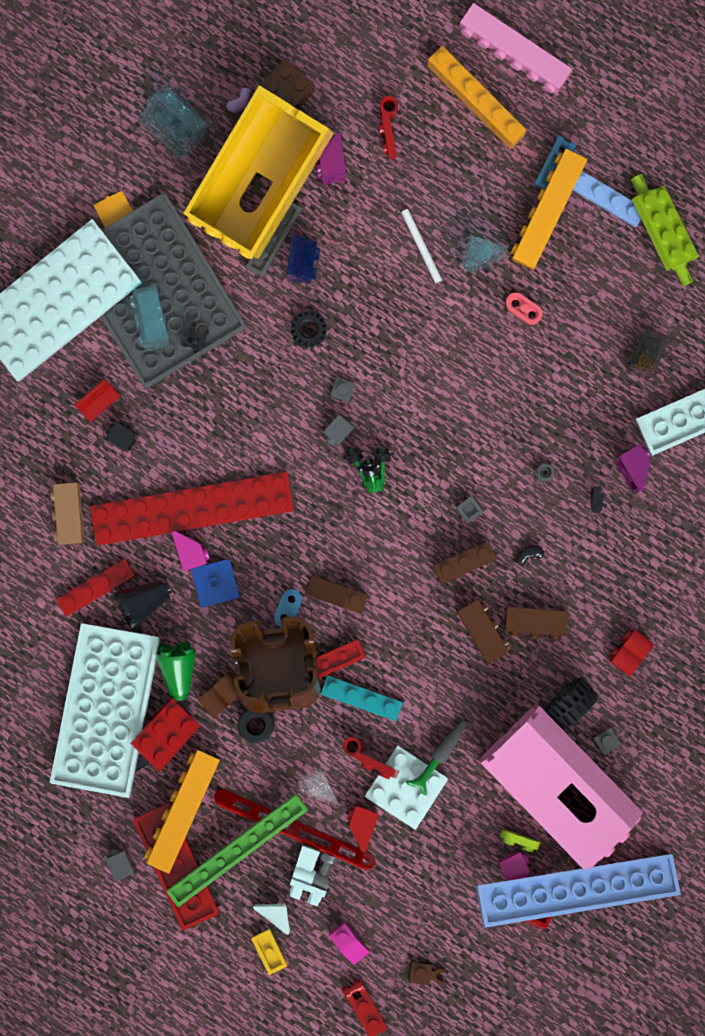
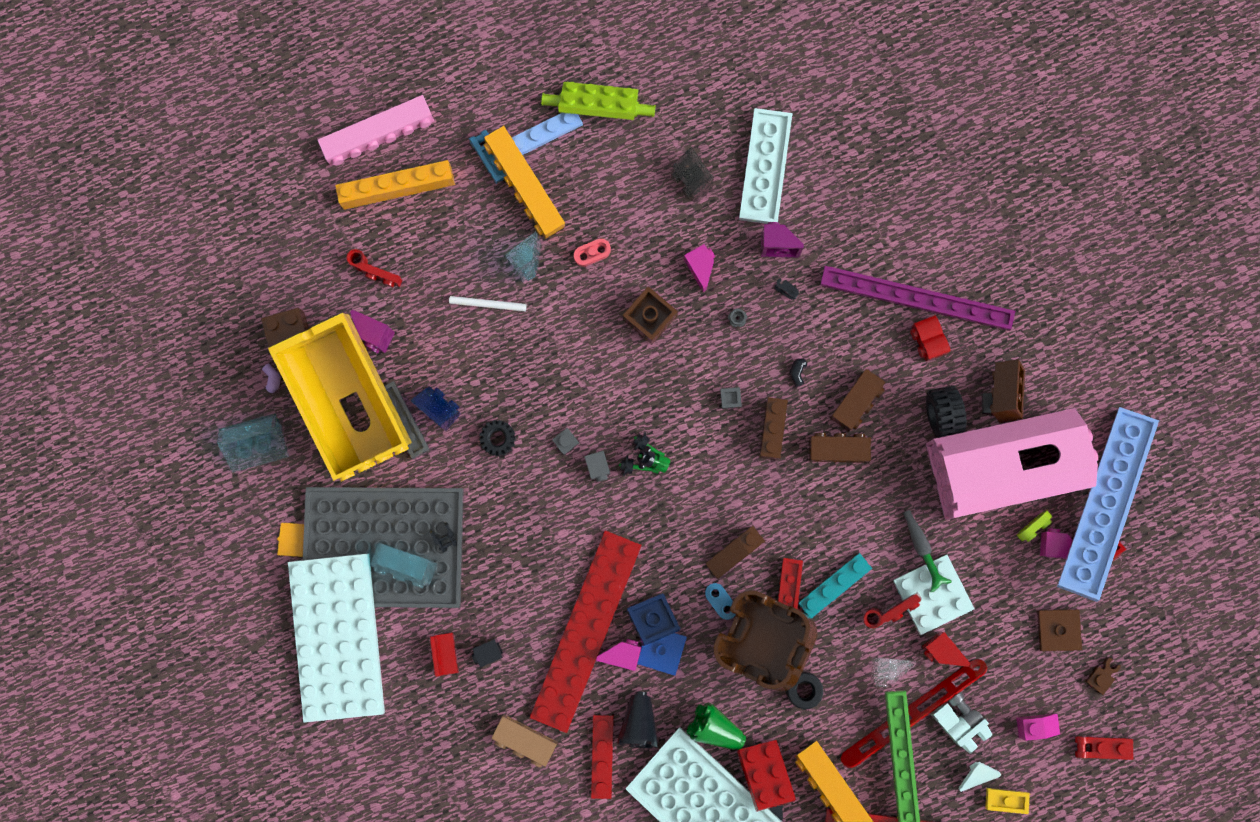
camera: 55 degrees left, 5 degrees down
reddish brown brick [198,673,238,718] -> none
none -> reddish brown brick [622,287,678,345]
none -> dark blue plate [627,593,680,647]
none -> dark pink slope [684,244,715,292]
none -> magenta plate [820,266,1015,331]
none -> reddish brown brick [990,359,1025,423]
none -> reddish brown plate [1037,609,1082,651]

